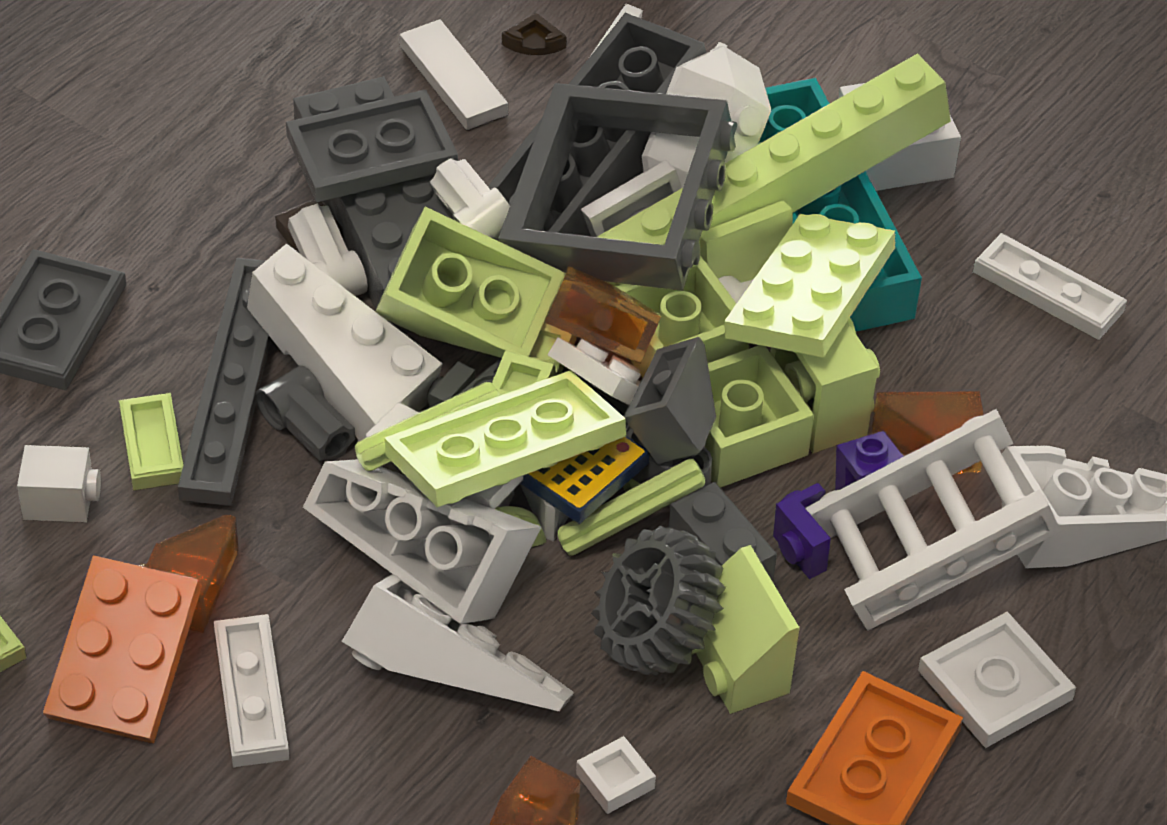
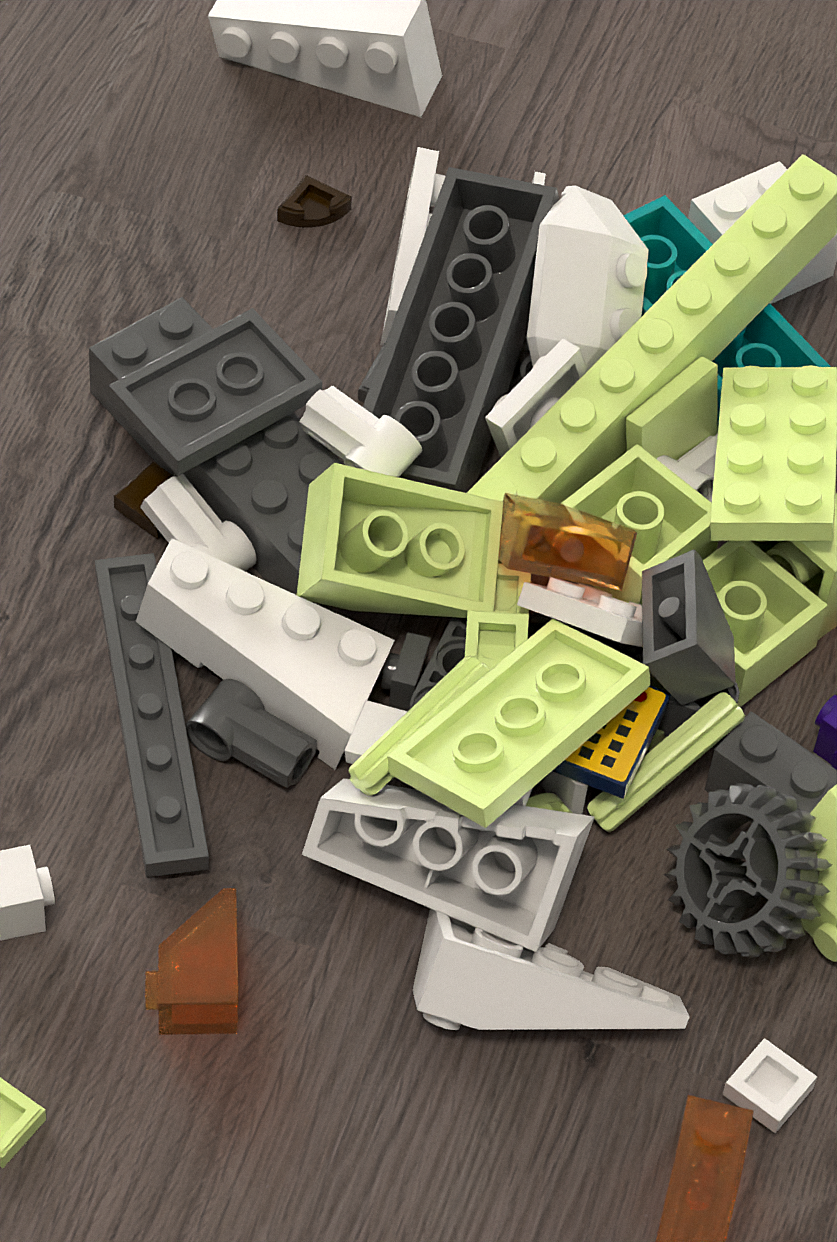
camera: 20 degrees left, 5 degrees up
orange plate [43,555,202,744] -> none
yellowish green tile [119,393,183,490] -> none
white tile [214,614,289,768] -> none
white tile [400,19,508,130] -> none
dark grey window [498,83,738,291] -> none

